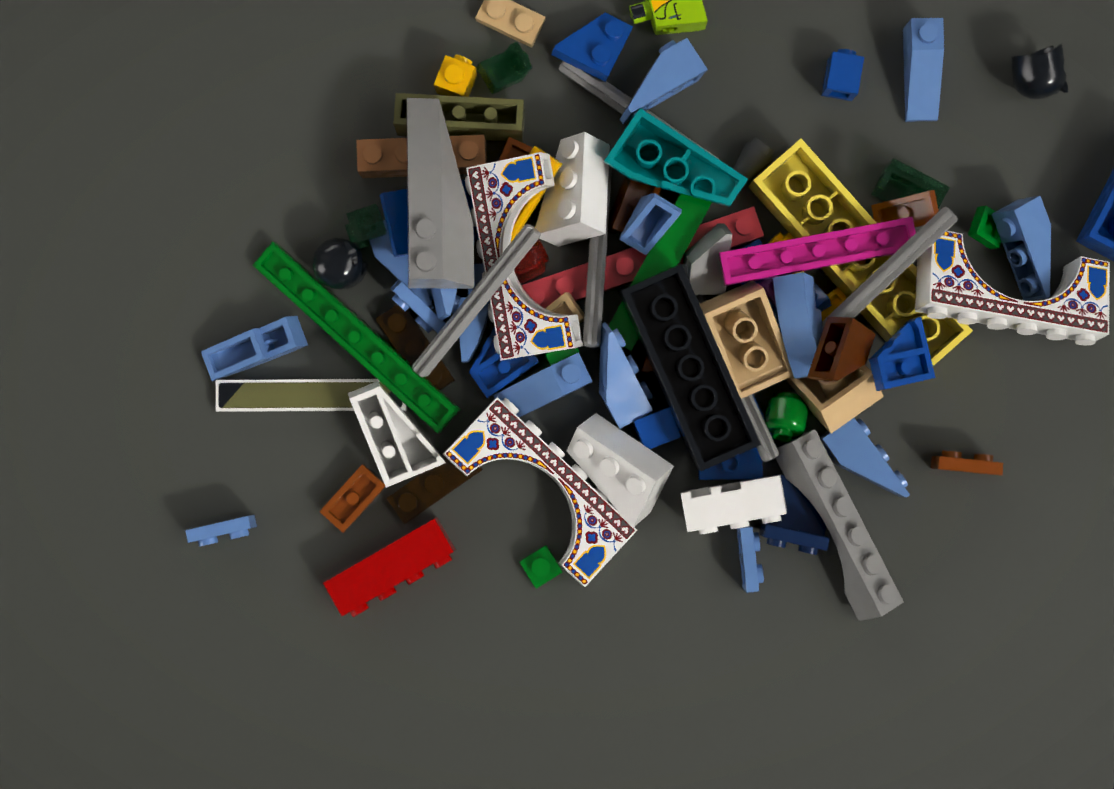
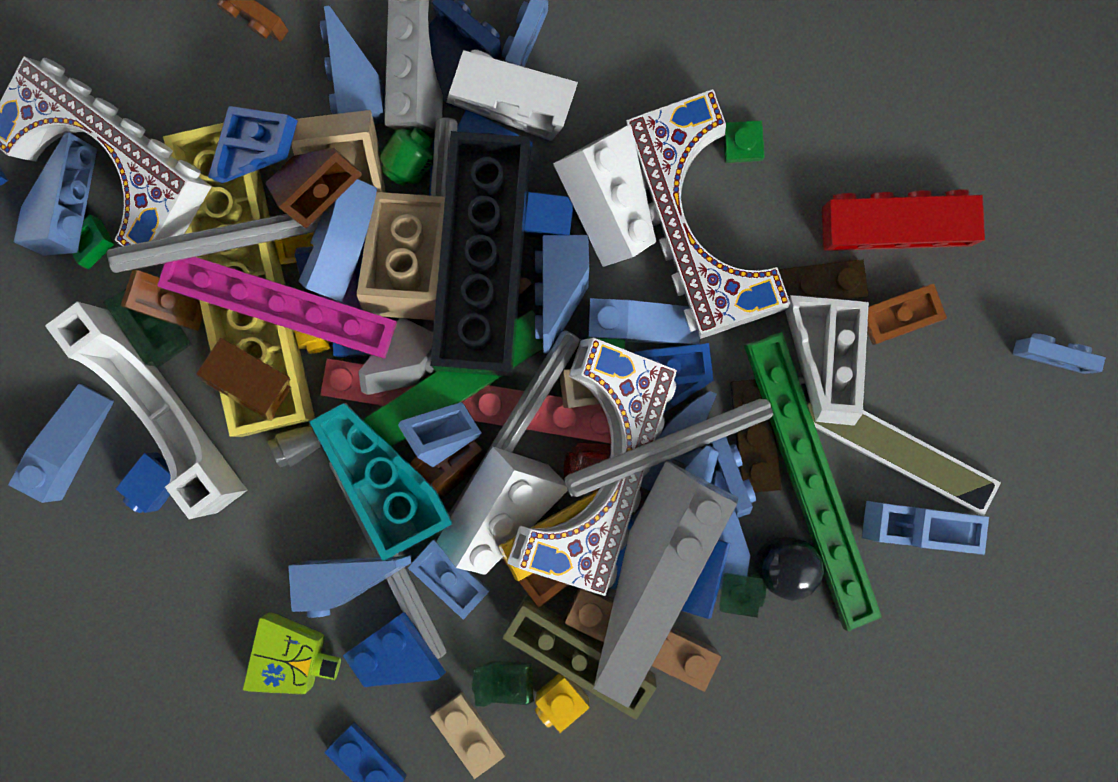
camera: 150 degrees left, 0 degrees up
none -> white arch [45,301,247,519]
none -> reddish brown hinge [196,337,291,421]
none -> medium blue plate [408,539,490,620]

